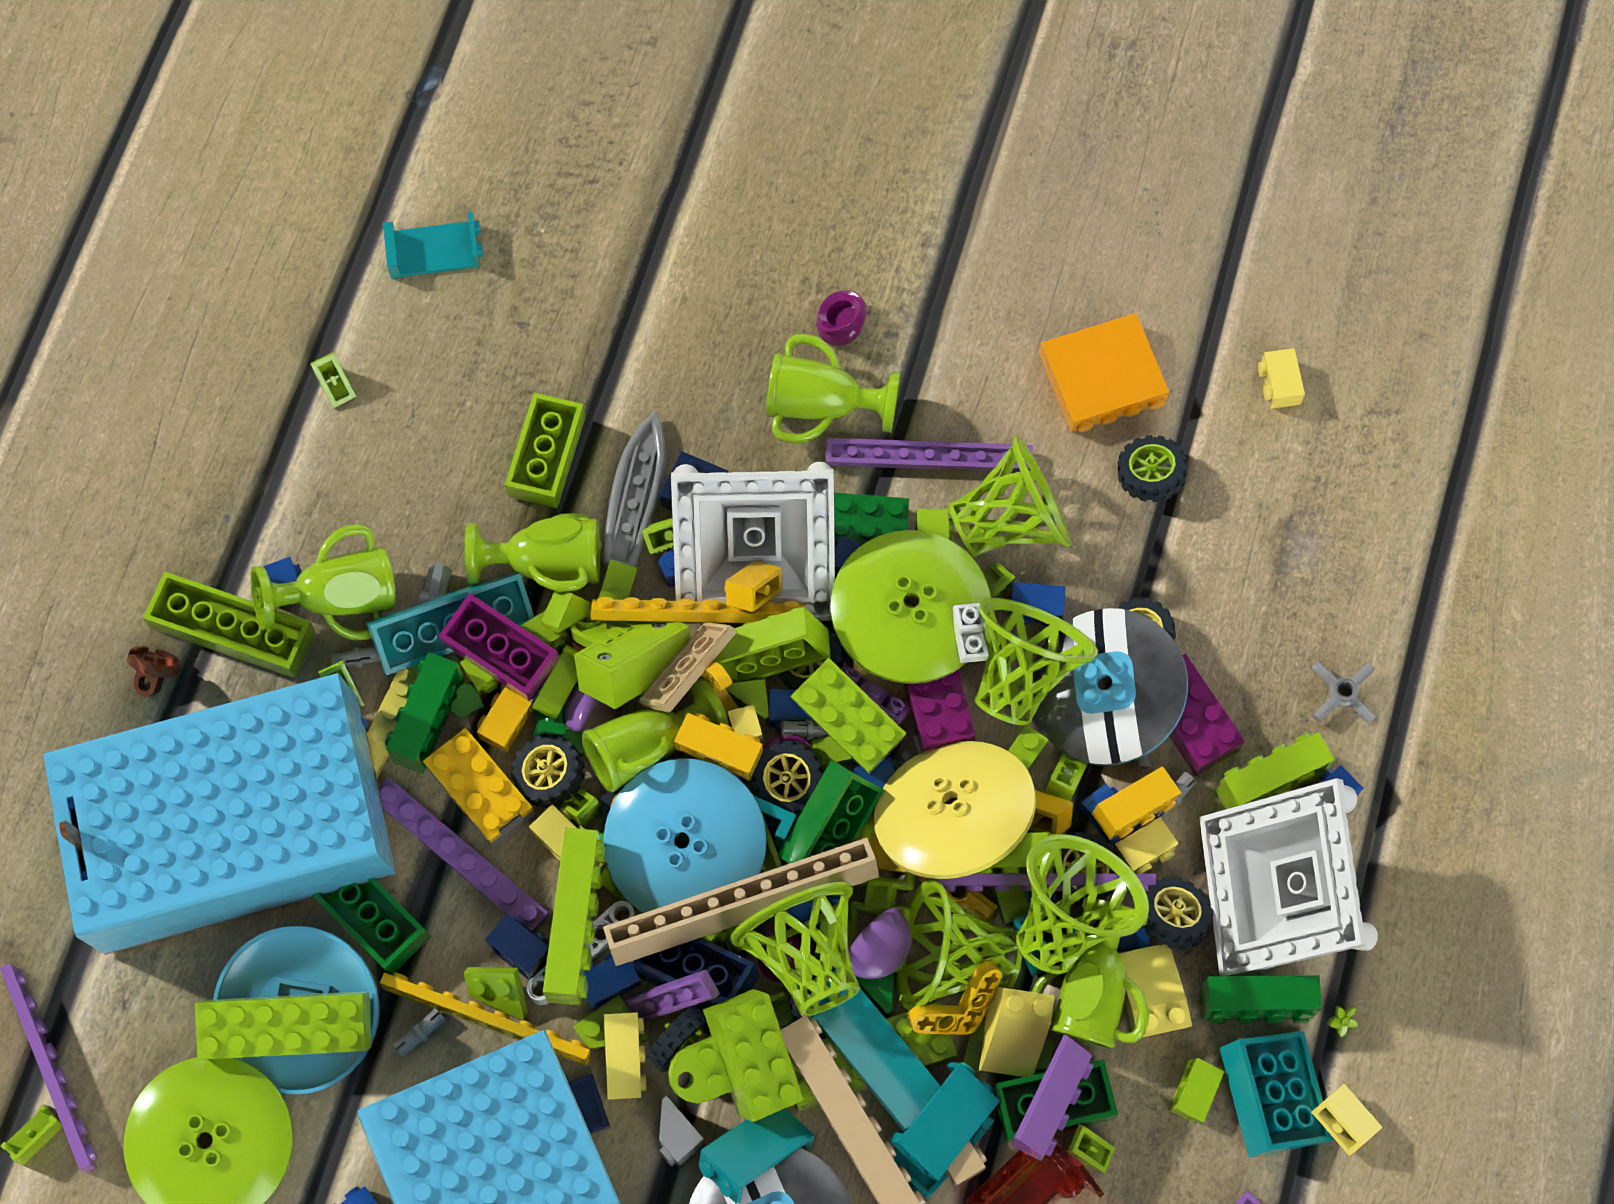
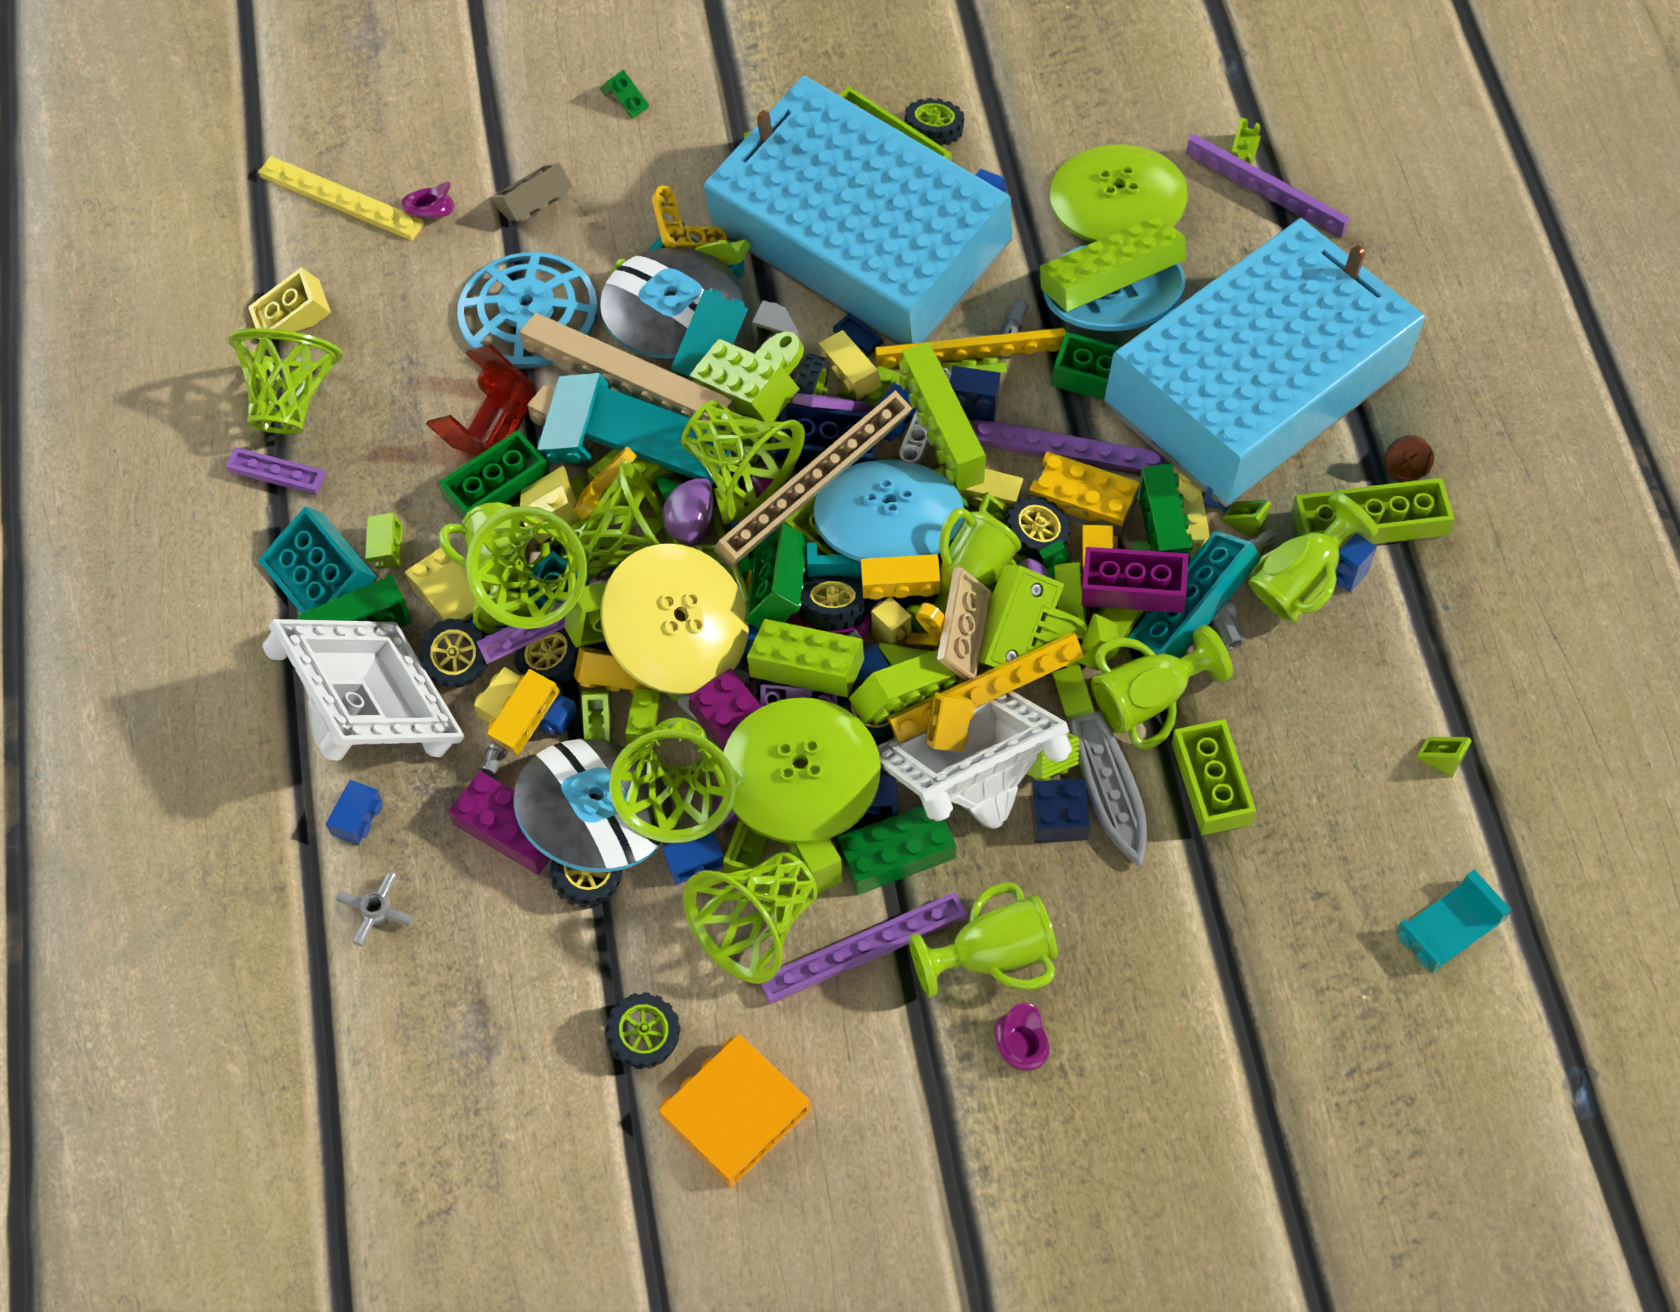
camera: 155 degrees right, 10 degrees down
white slope [953,603,989,663] -> none
medium lavender slope [1011,1035,1093,1161] -> none
lime slope [1065,1124,1116,1174] -> none
lime brick [1216,732,1335,809] -> none
light yellow brick [1258,348,1305,409] -> none
light yellow brick [1311,1084,1383,1156] -> none

